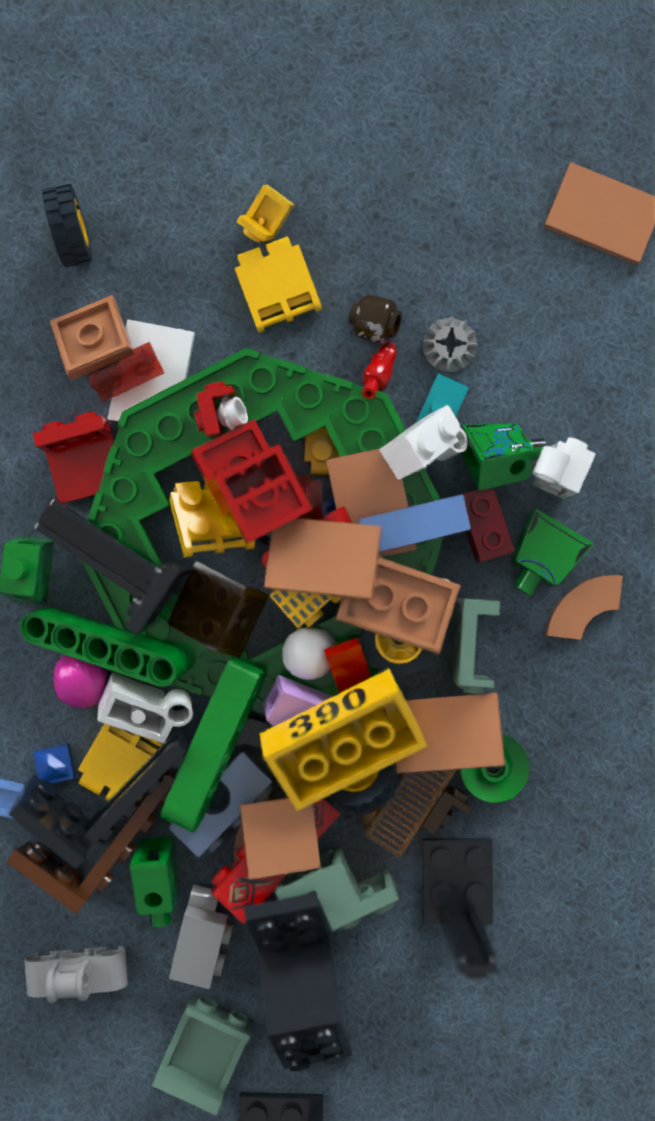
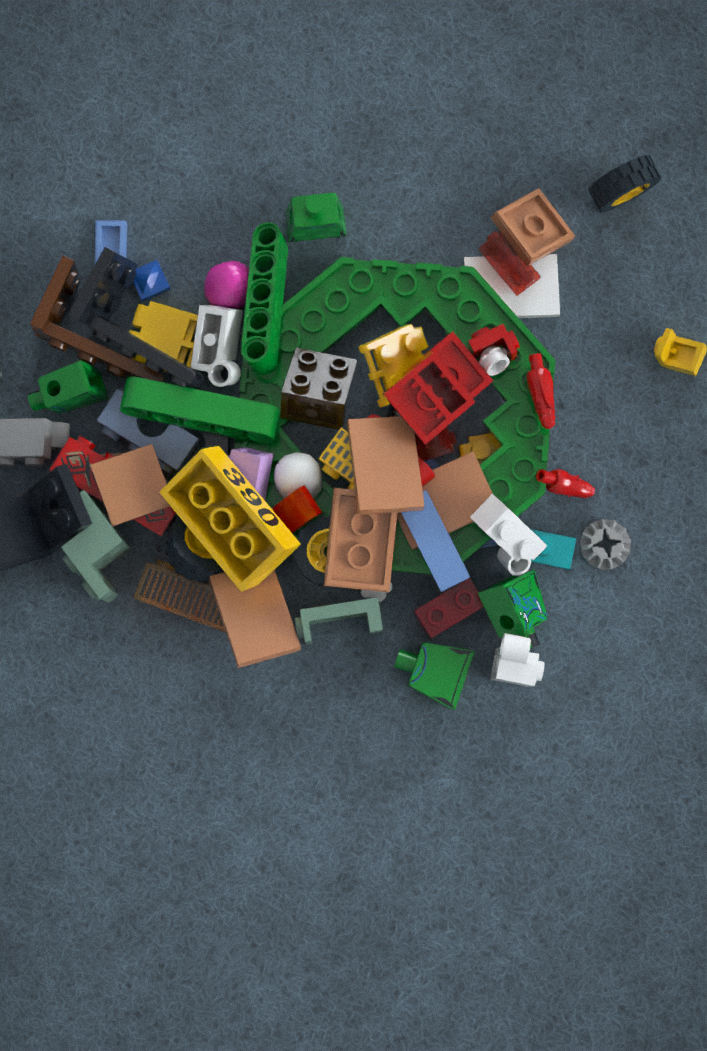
camera: 80 degrees right, 5 degrees down
red bracket [32,412,114,503] -> none
black bracket [33,497,192,635] -> none
yellow plate [235,236,322,333] -> none
dark brown head [349,295,402,344] -> none
dark brown bracket [419,785,474,834] -> none
black bracket [422,838,498,979] -> none
green dish [460,734,530,803] -> none
nougat tile [545,575,623,640] -> none
none -> red piece [527,353,556,429]

